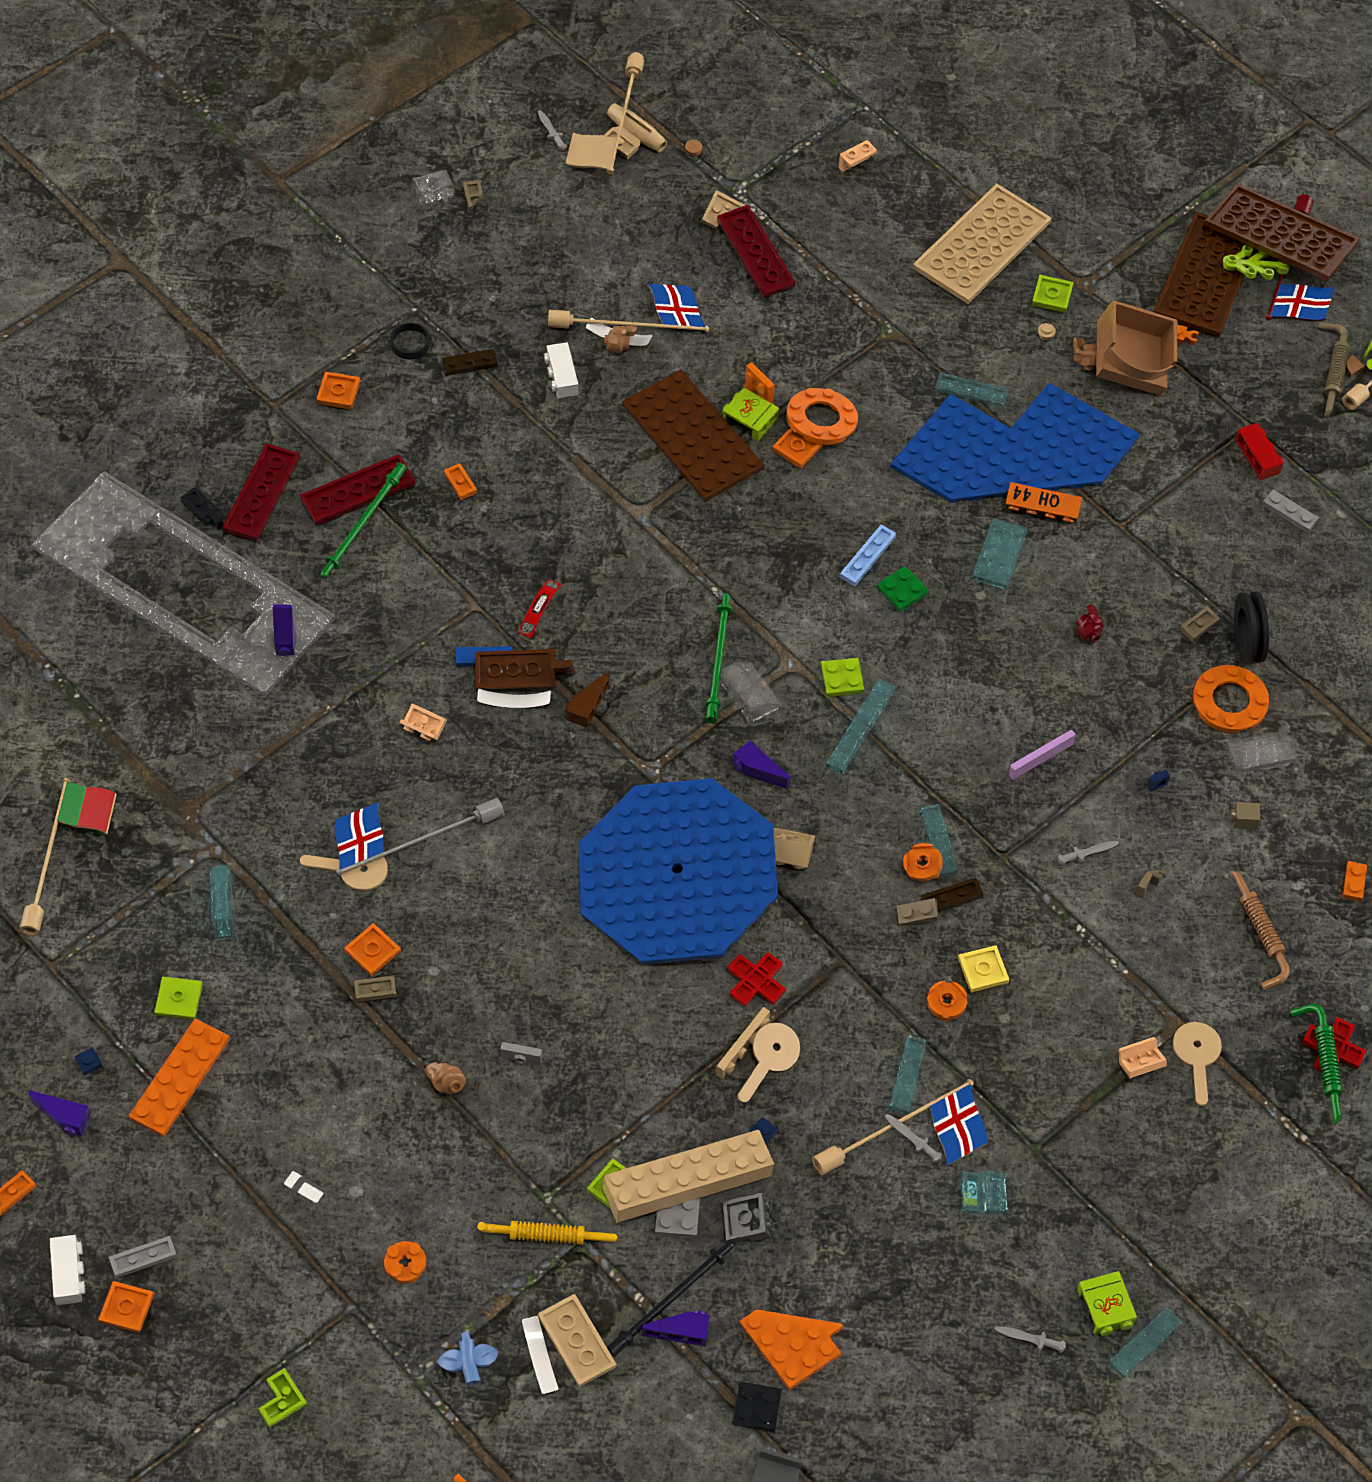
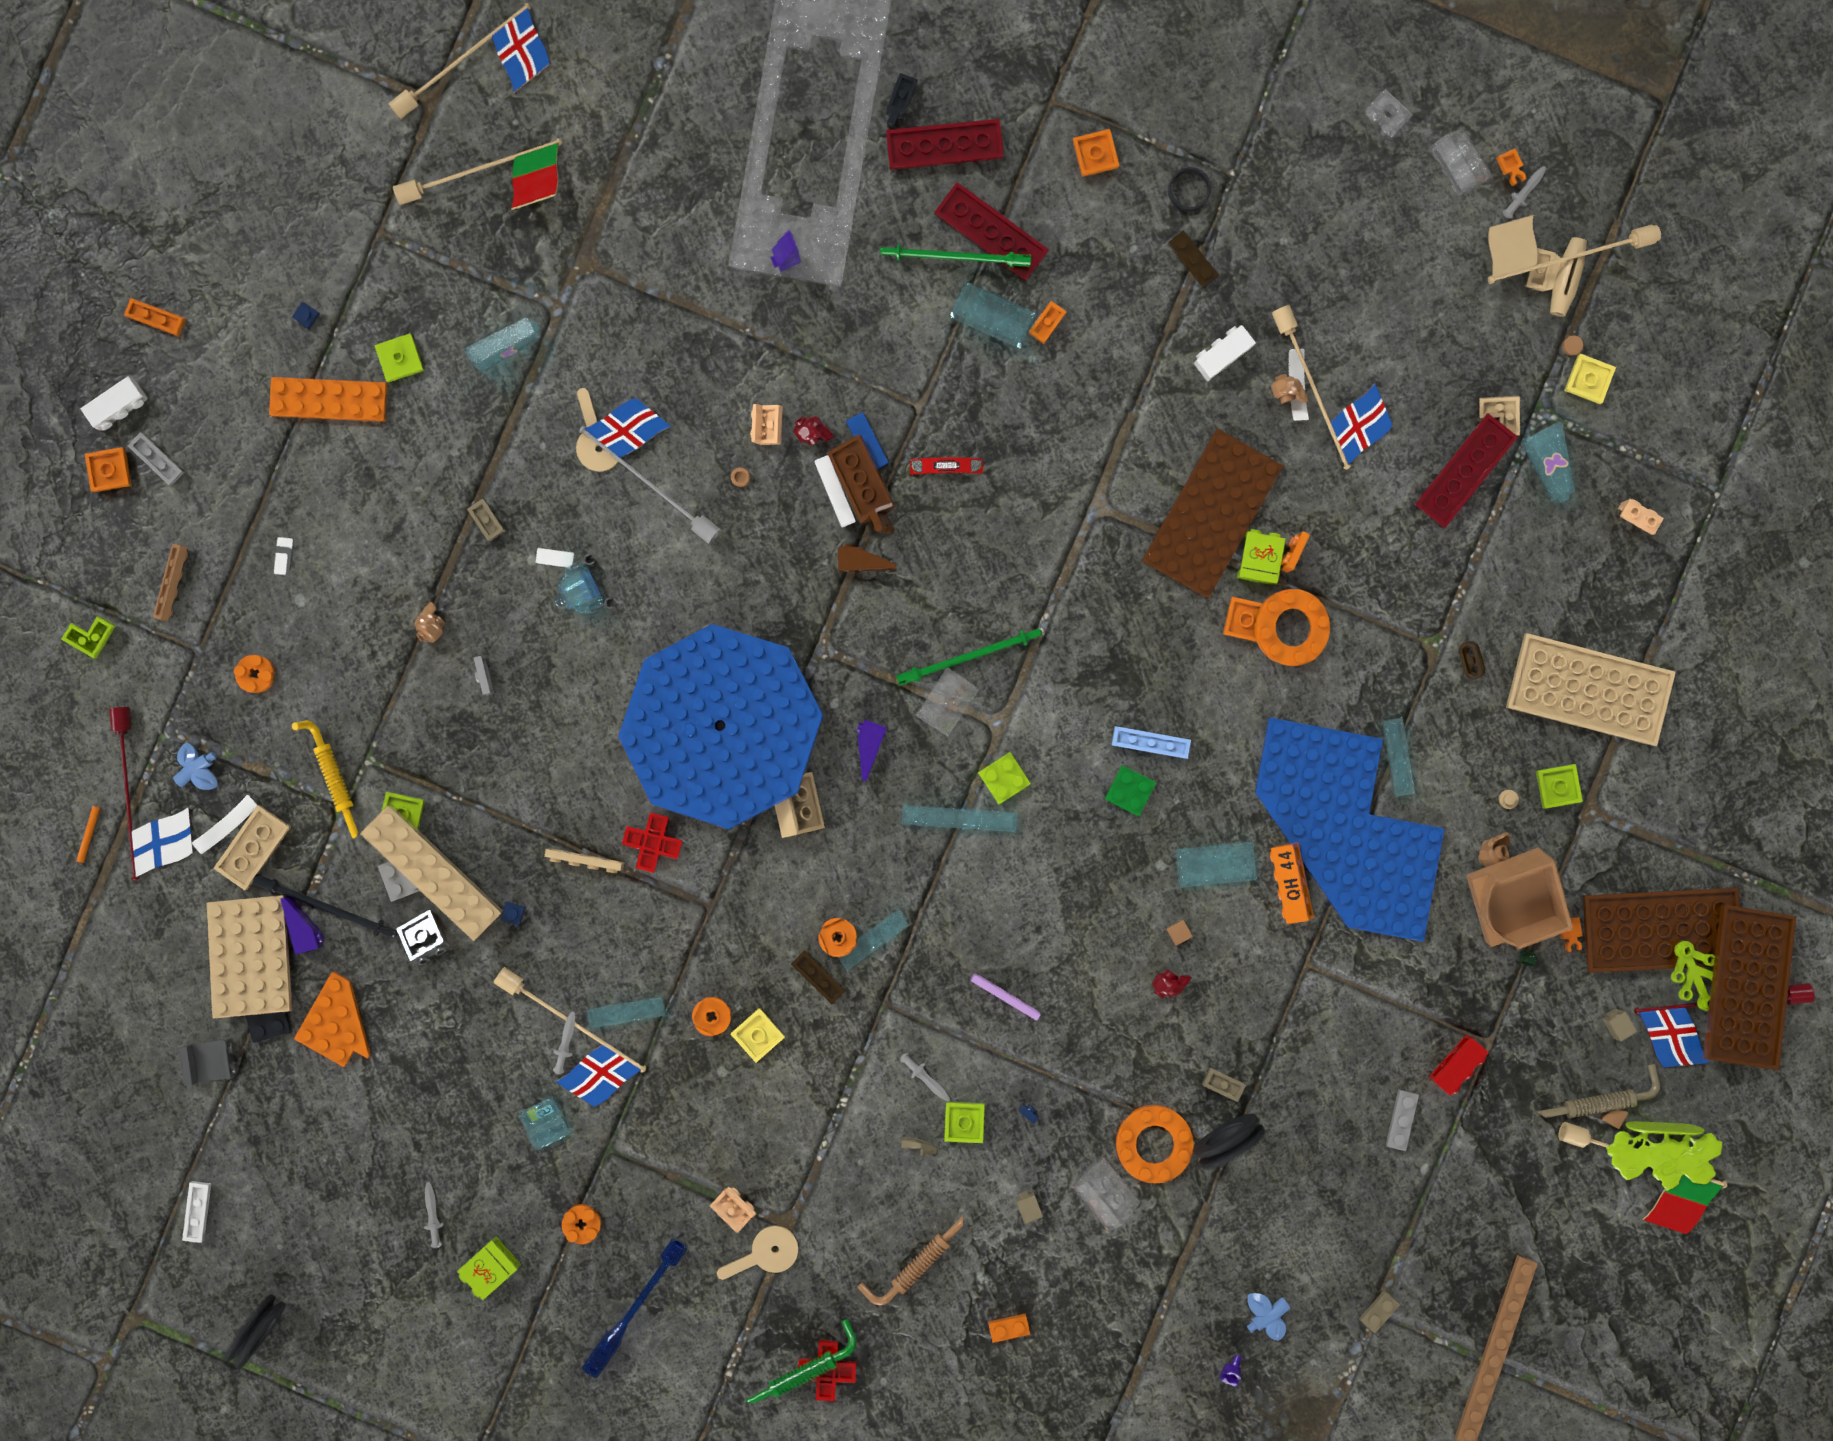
camera: 70 degrees right, 30 degrees up
dark purple slope [28,1090,91,1136] -> none
orange plate [344,923,401,977] -> none
dark tan slope [463,180,483,210] -> none
tan piece [738,1023,800,1103] -> none
dark tan plate [897,898,939,926] -> none
clear light blue tile [1108,1307,1182,1379] -> none
none -> flag [109,707,193,881]
none -> medium nougat plate [153,543,188,621]
none -> tan plate [207,895,292,1019]
none -> white sticker [536,548,574,568]
none -> clear light blue torso [554,554,615,614]
none -> orange plate [562,1204,601,1244]
none -> clear blue bar [582,1239,687,1378]
none -> medium nougat tile [731,467,751,487]
none -> dark red head [793,416,834,446]
none -> lime plate [944,1102,985,1143]
none -> clear light blue slope [951,282,1036,348]
none -> medium nougat tile [1166,919,1193,946]
none -> clear slope [1430,128,1493,196]
none -> dark brown plate [1459,641,1485,680]
none -> orange plate [1496,148,1526,186]
none -> clear green plate [1519,951,1539,966]
none -> clear light blue slope [1521,421,1575,503]
none -> light yellow plate [1564,354,1616,404]
none -> dark tan brick [1602,1009,1637,1041]

